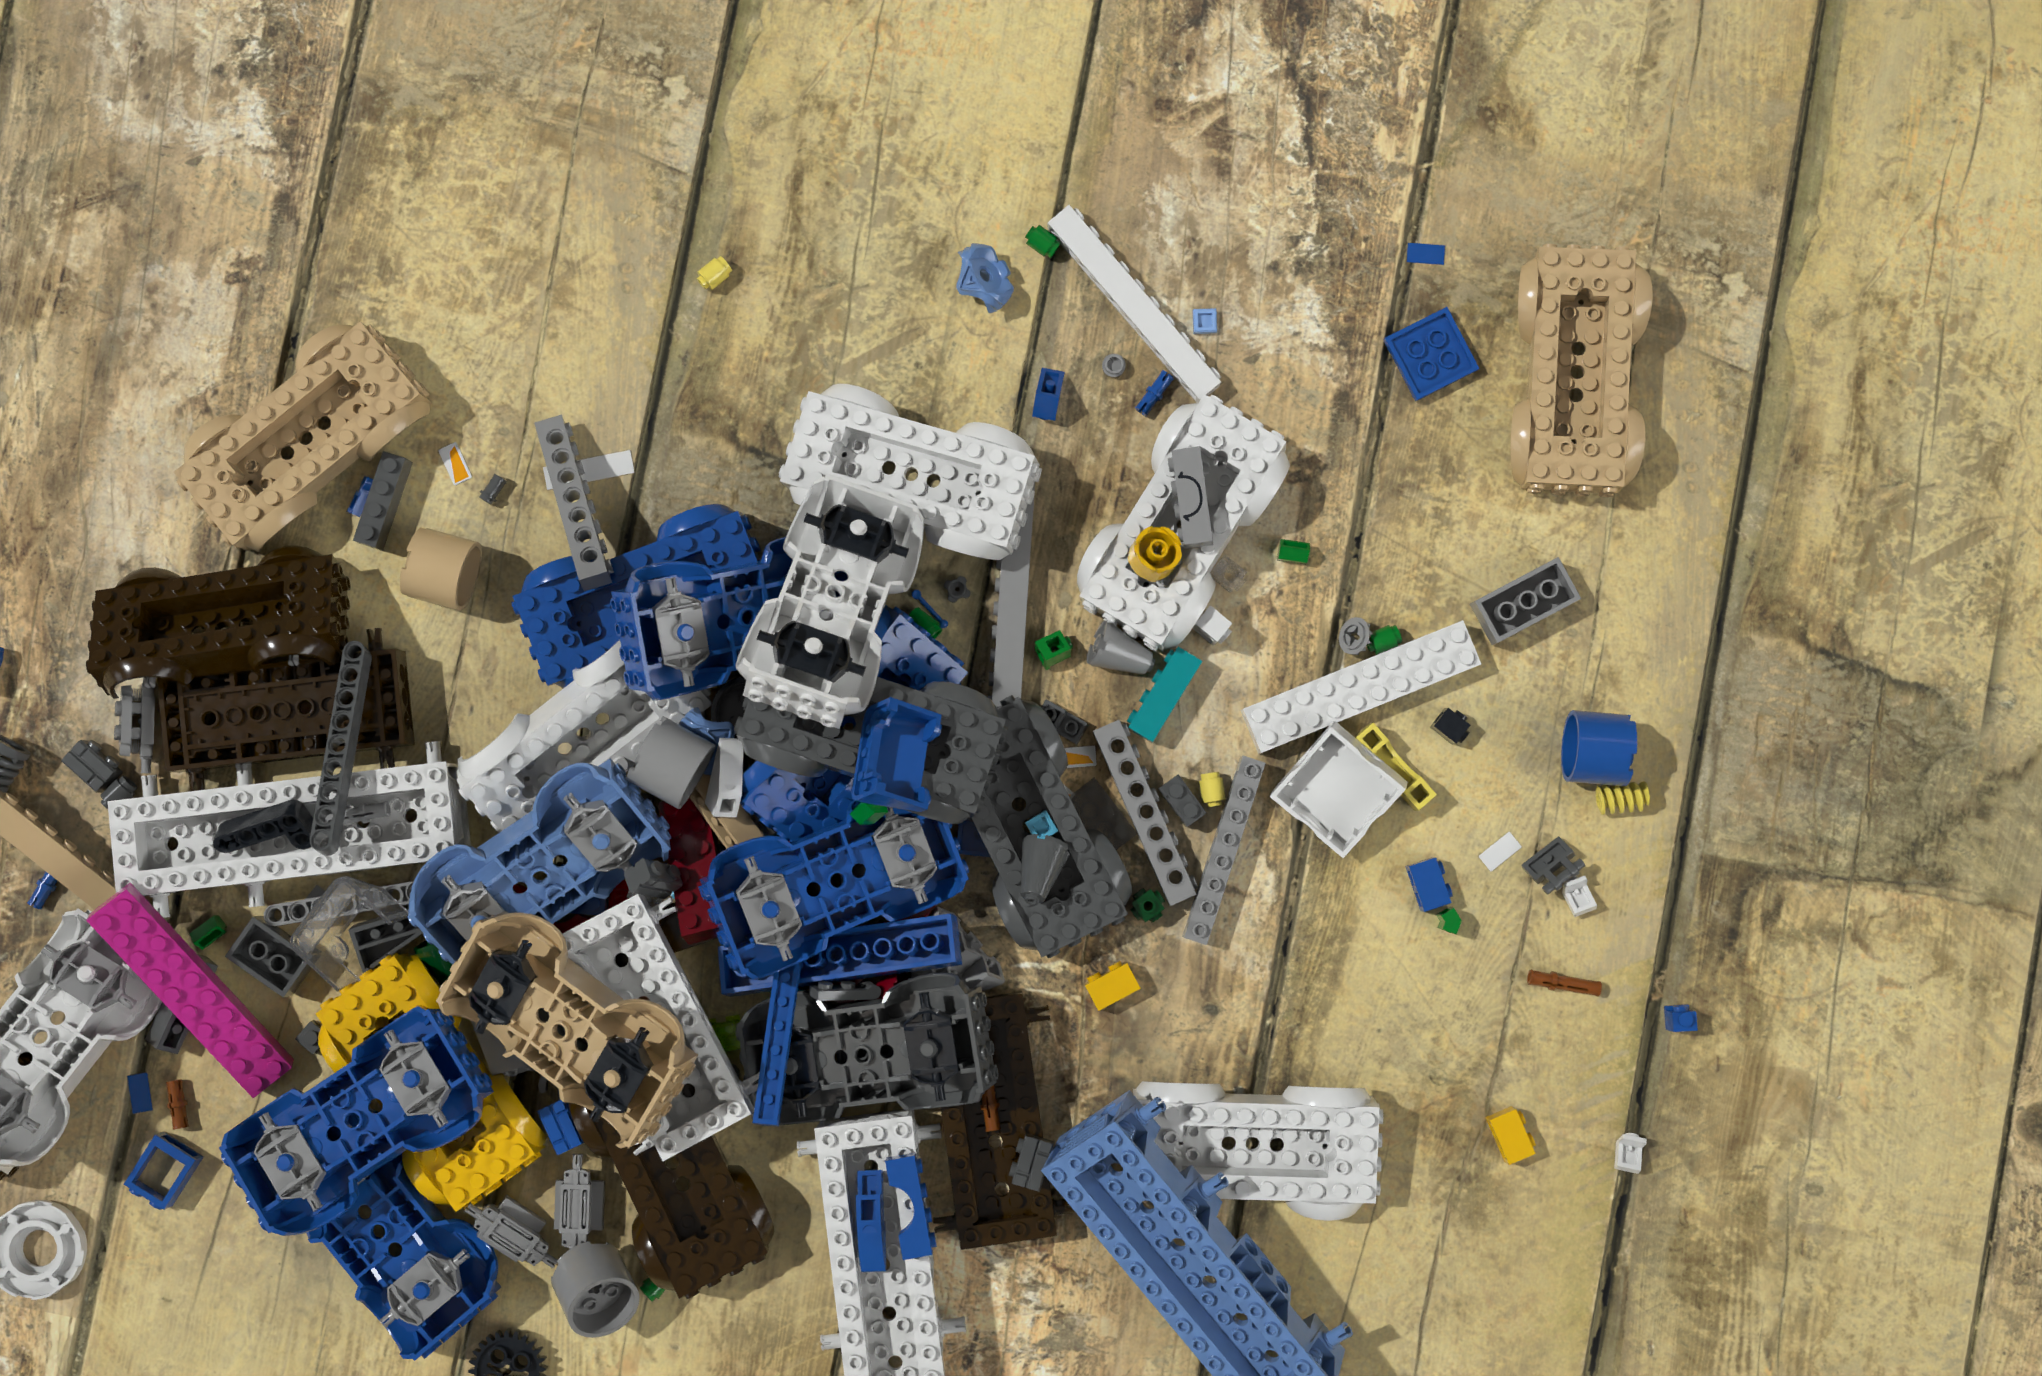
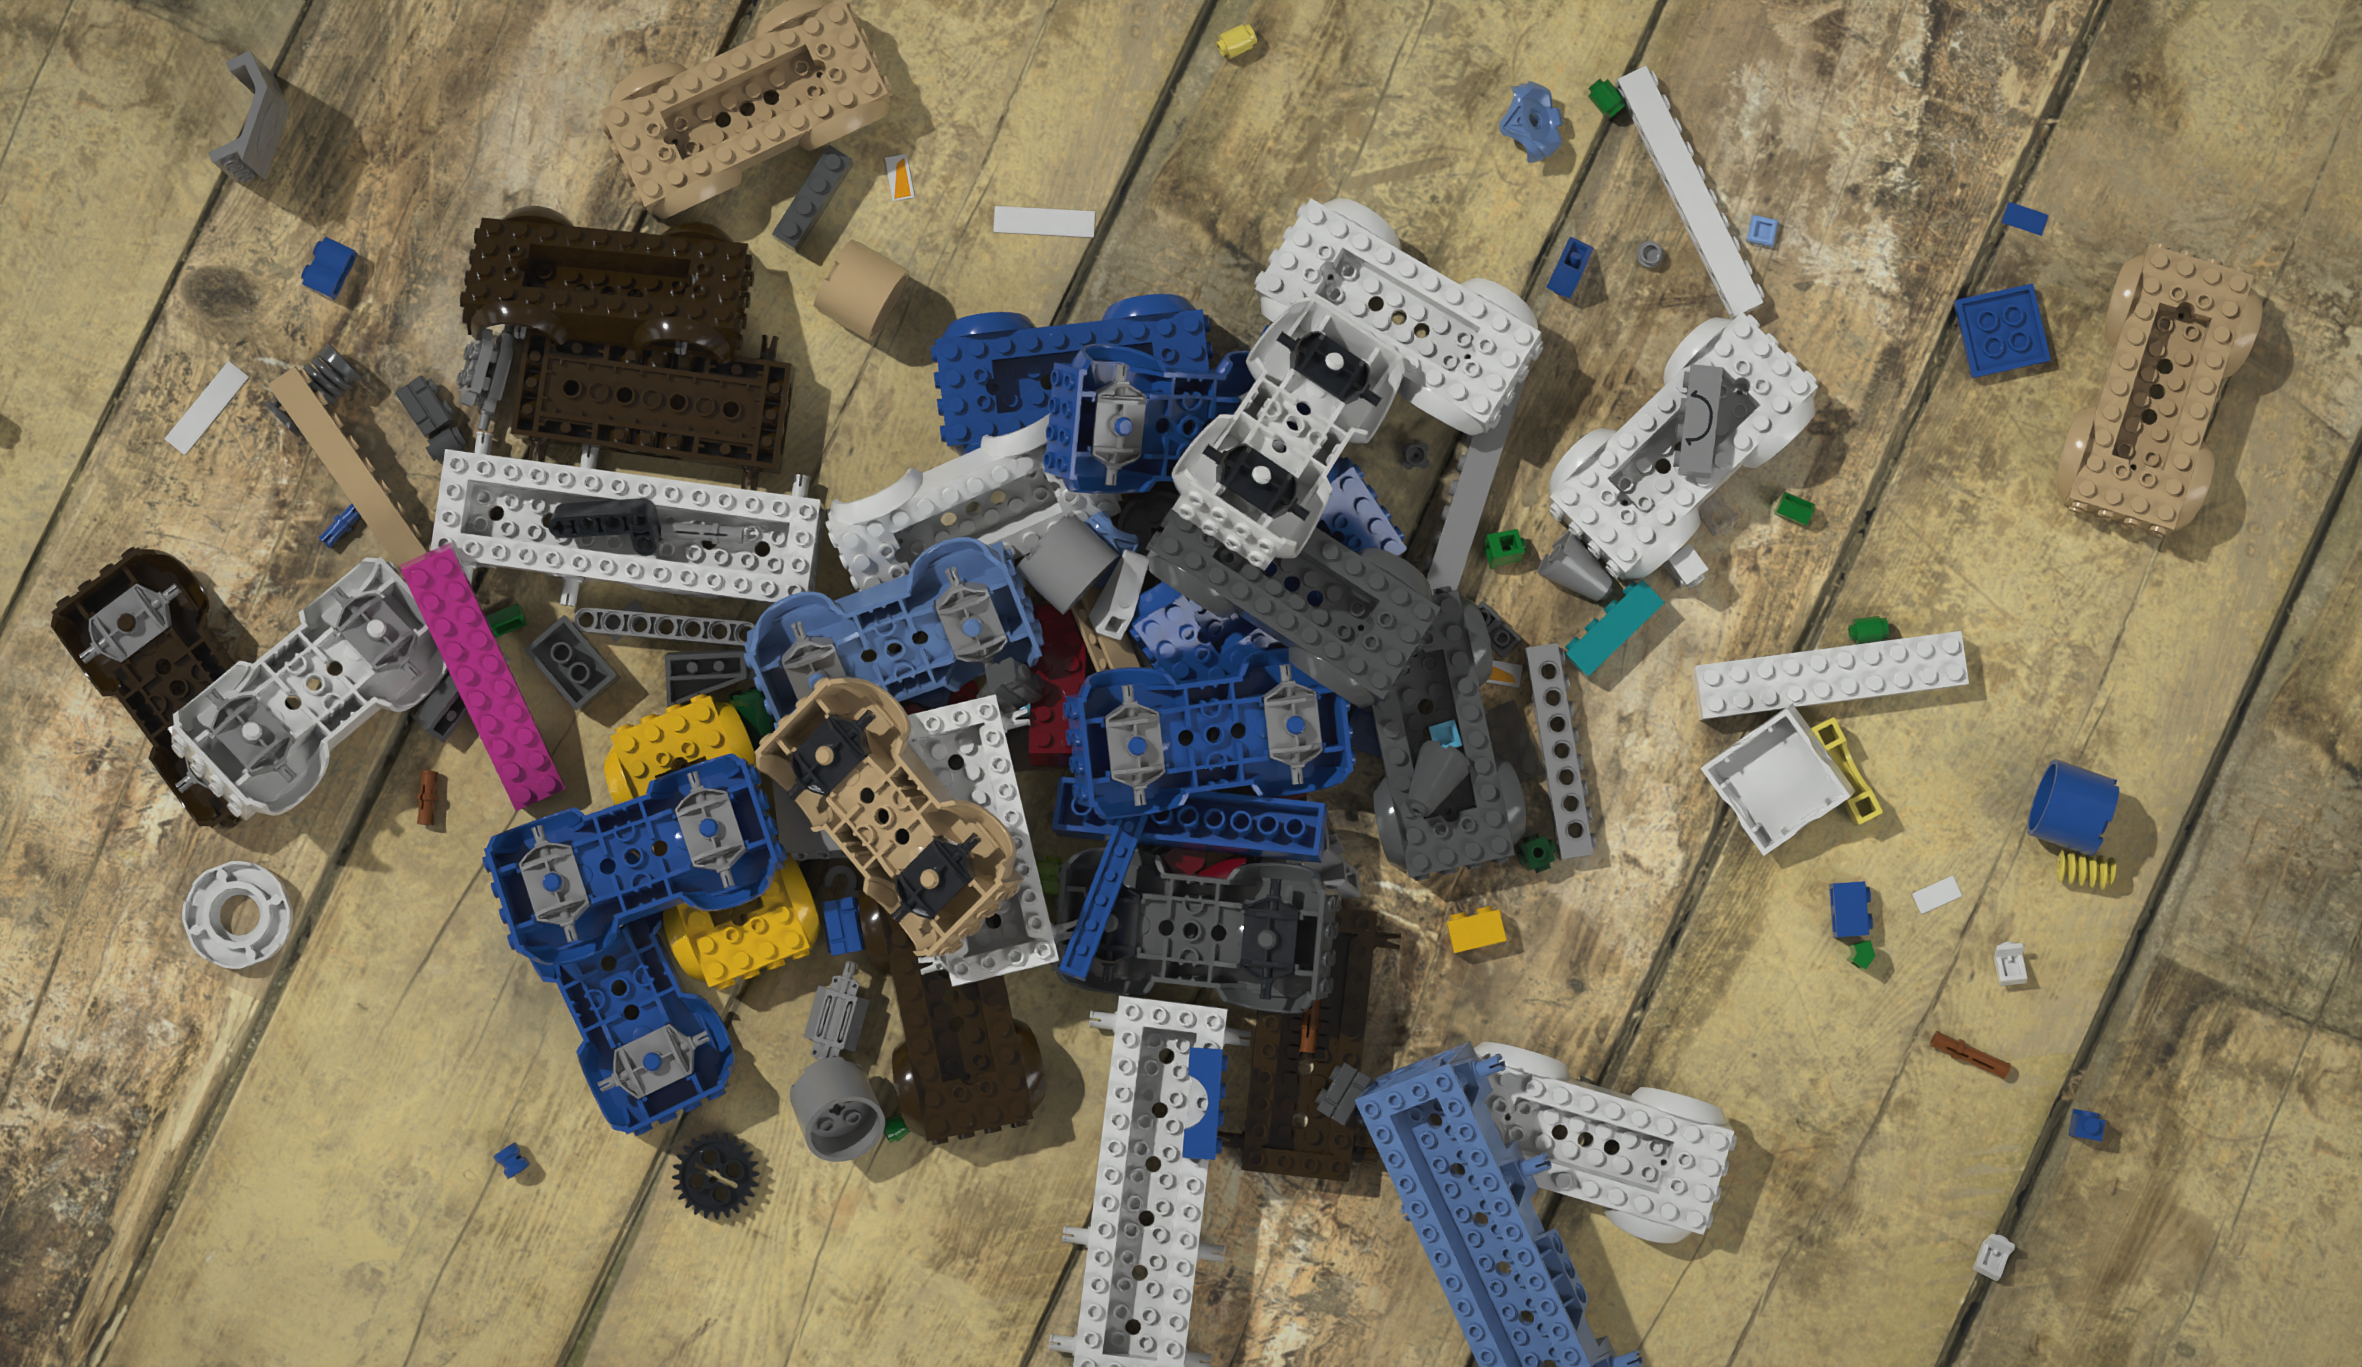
camera: 10 degrees right, 0 degrees up
blue window [124,1132,204,1210] -> none
blue sticker [127,1073,153,1114] -> none
clear windscreen [290,876,408,992] -> none
dark grey plate [295,1020,321,1054] -> none
dark grey beam [310,641,372,856] -> none
blue plate [347,476,373,517] -> none
light grey piece [464,1195,558,1268] -> none
dark grey pin [479,474,507,505] -> none
light grey brick [534,414,614,591] -> none
dark grey plate [809,979,881,1001] -> none
green piece [850,803,888,825] -> none
blue windscreen [852,697,942,812] -> none
blue slope [856,1170,886,1272] -> none
green cone [909,607,942,639] -> none
blue hinge [912,590,948,628] -> none
yellow brick [1128,526,1182,582] -> none
blue pin [1135,370,1174,417] -> none
dark grey brick [1158,774,1206,827] -> none
light grey brick [1182,756,1265,945] -> none
light yellow brick [1199,772,1226,807] -> none
light grey gear [1339,617,1373,655] -> none
black brick [1430,708,1471,745] -> none
light grey brick [1470,557,1581,645] -> none
yellow brick [1485,1106,1536,1165] -> none
dark grey plate [1521,836,1586,895] -> none

